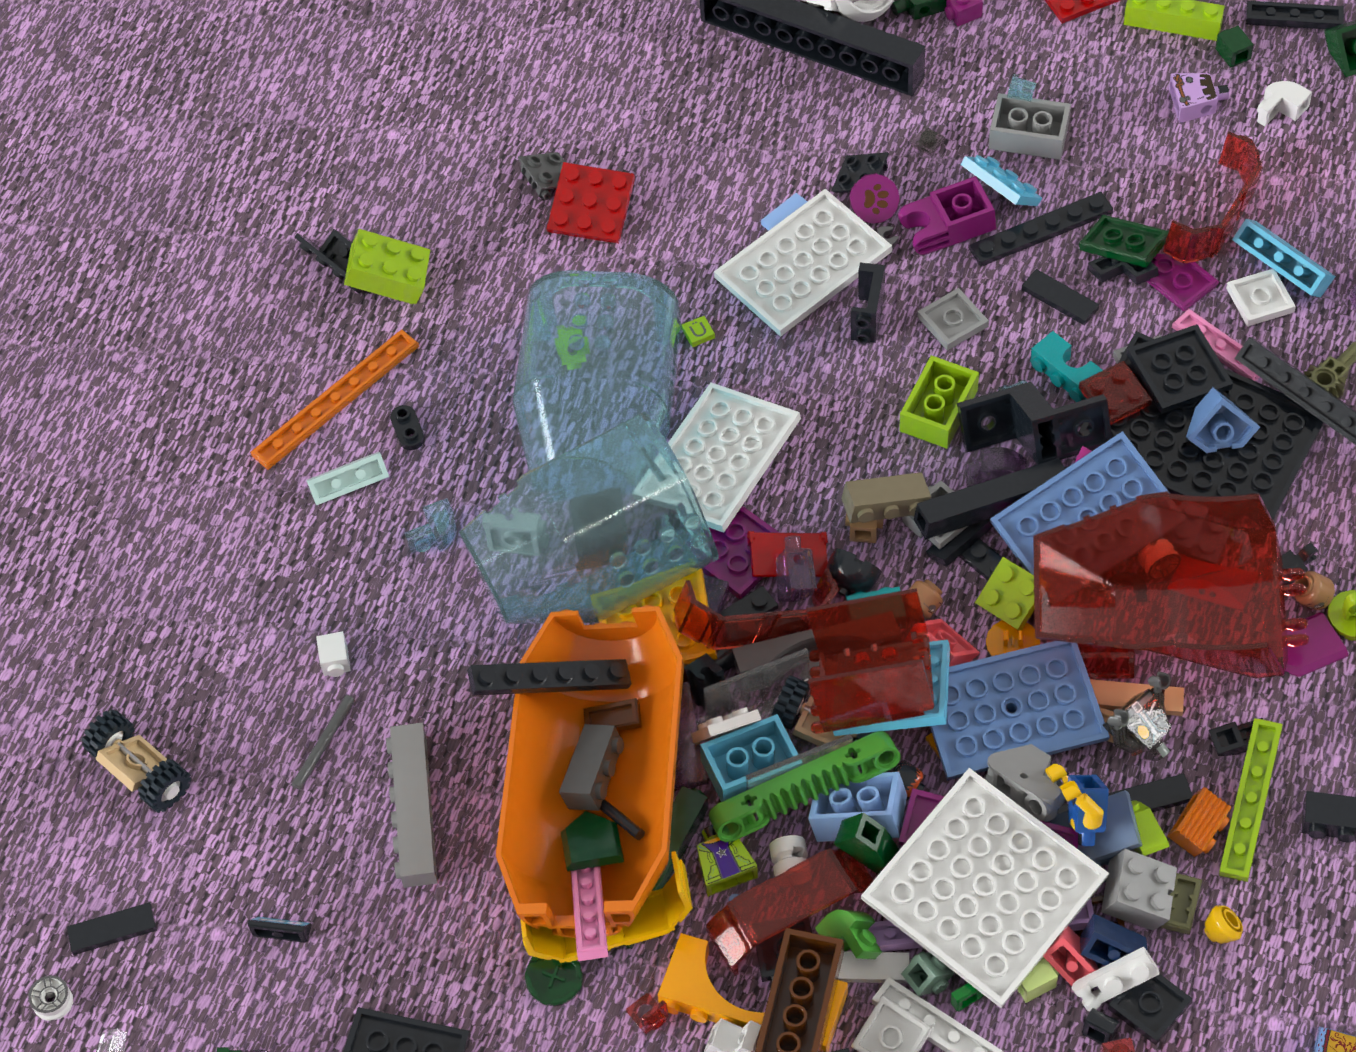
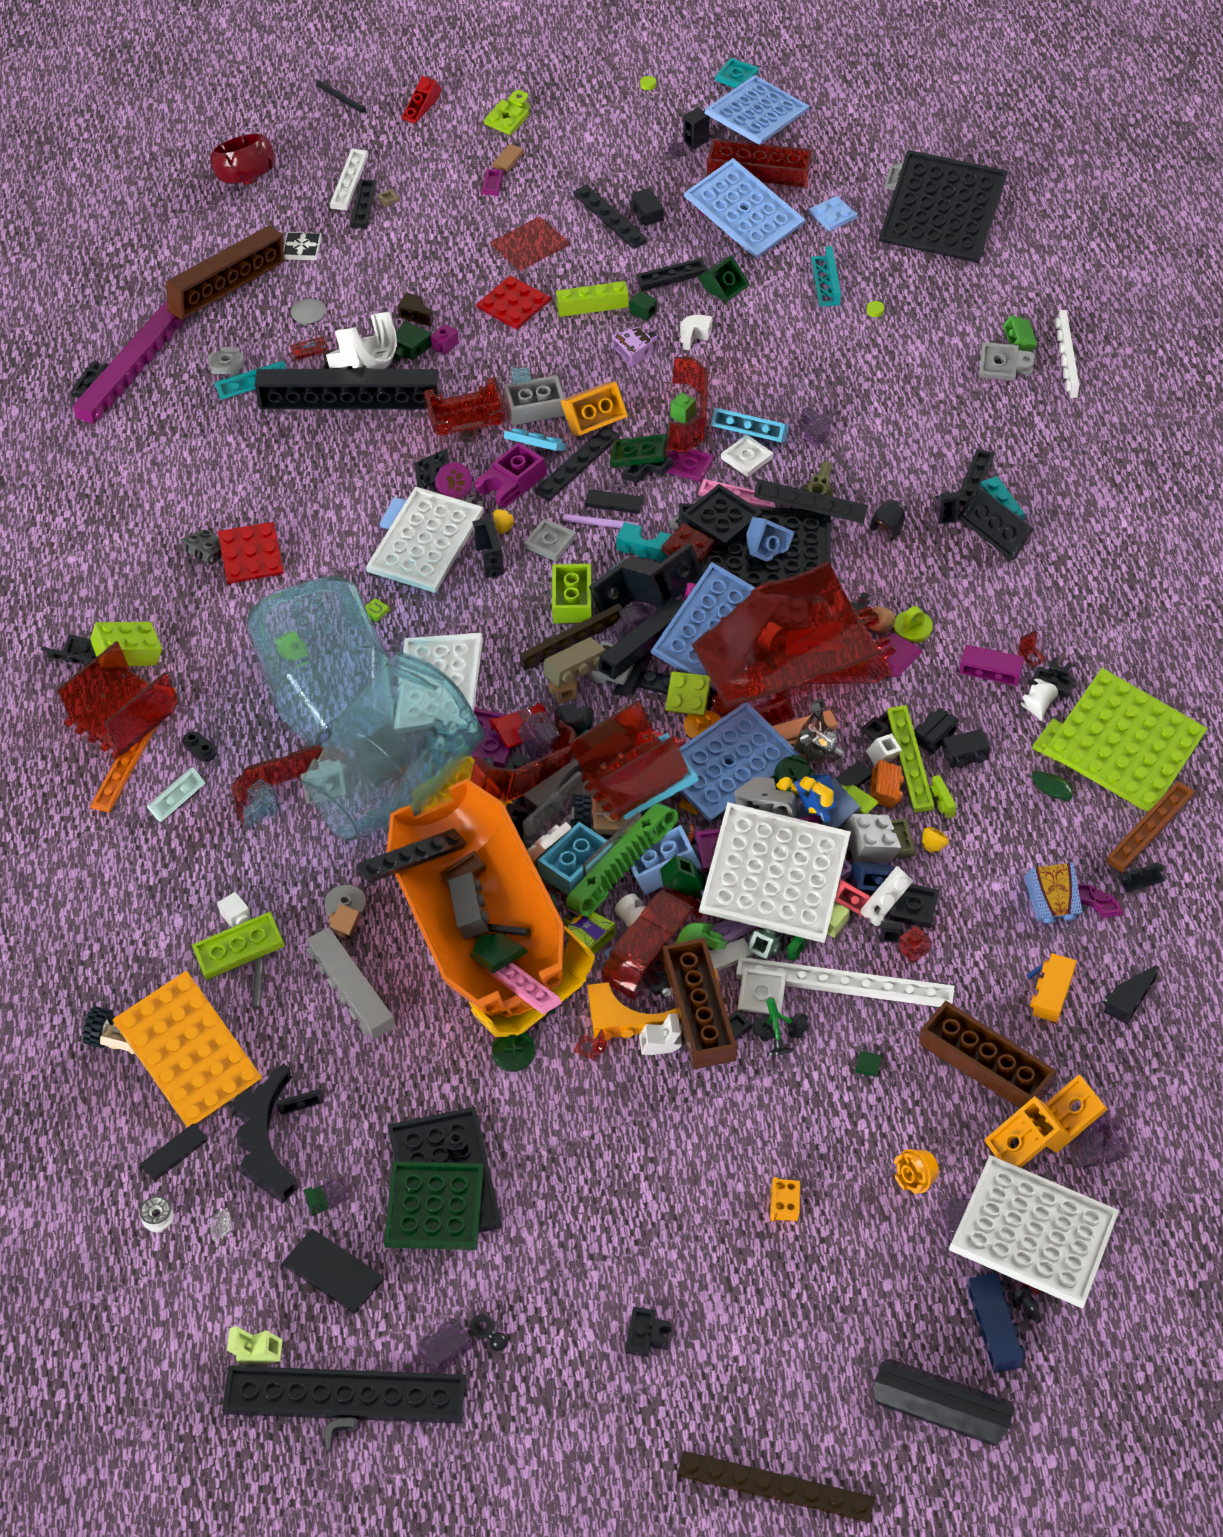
camera: 30 degrees left, 5 degrees down
none -> clear red windscreen [56,641,178,760]
none -> light orange plate [112,970,262,1127]
none -> lime tile [192,911,286,980]
none -> clear red windscreen [231,744,353,823]
none -> black arch [231,1063,298,1204]
none -> light grey plate [324,885,366,917]
none -> medium nougat brick [329,904,361,939]
none -> clear red windscreen [424,377,506,436]
none -> yellow cone [493,509,514,535]
none -> dark brown plate [520,603,623,670]
none -> light orange brick [560,381,628,436]
none -> lavender bar [564,514,639,528]
none -> bright green brick [671,392,696,425]
none -> dark green tile [774,755,814,796]
none -> white brick [866,734,902,765]
none -> black brick [914,708,959,754]
none -> lime plate [929,775,956,819]

